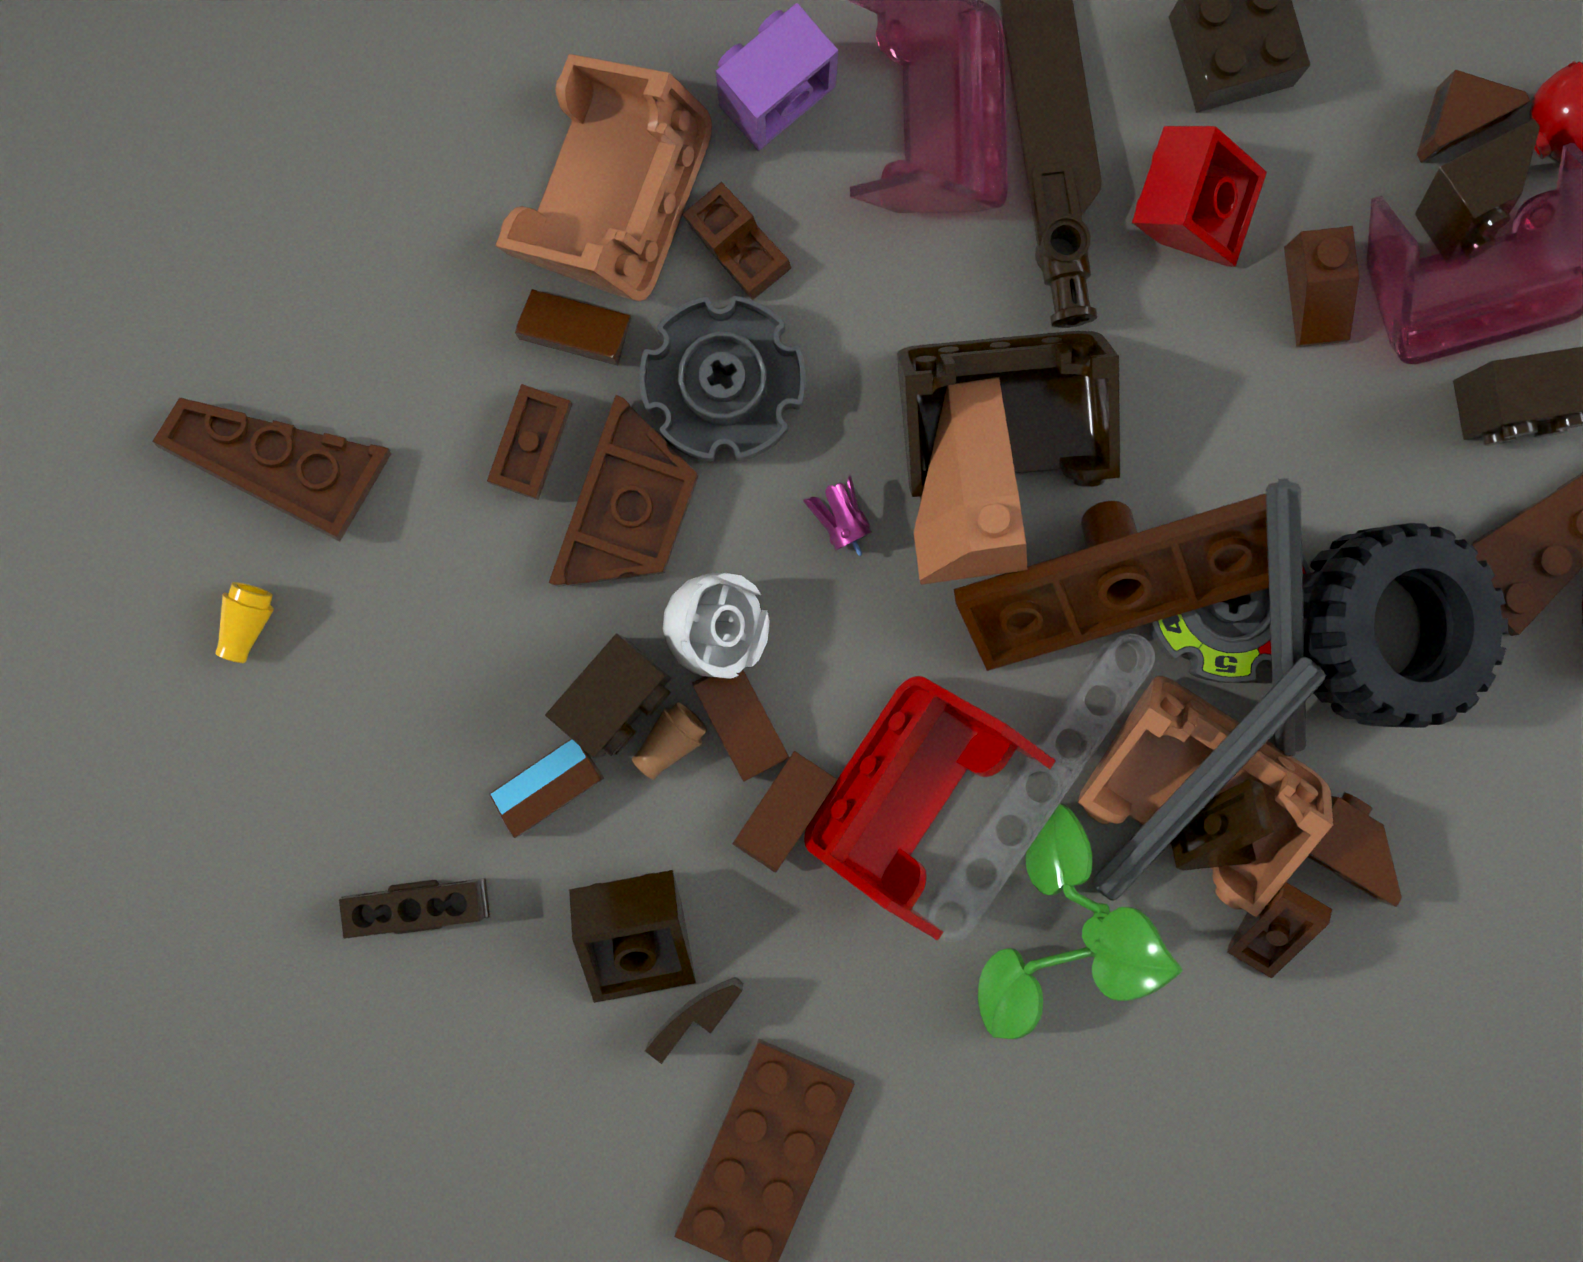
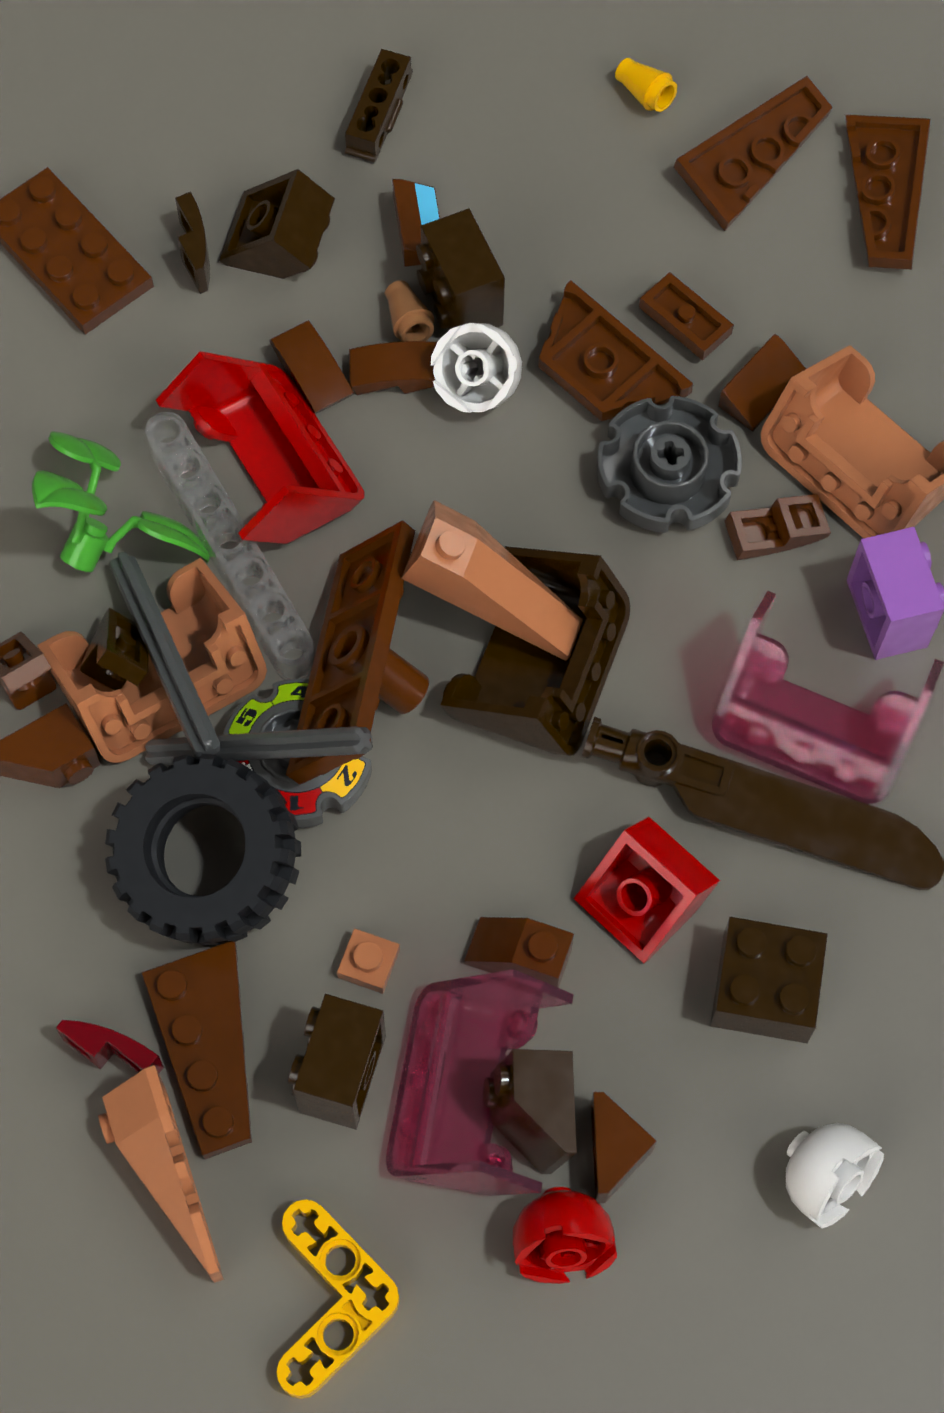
camera: 120 degrees right, 20 degrees down
flat silver piece [803,475,871,556] -> none
none -> nougat plate [337,928,400,994]
none -> reddish brown wing [846,115,930,270]

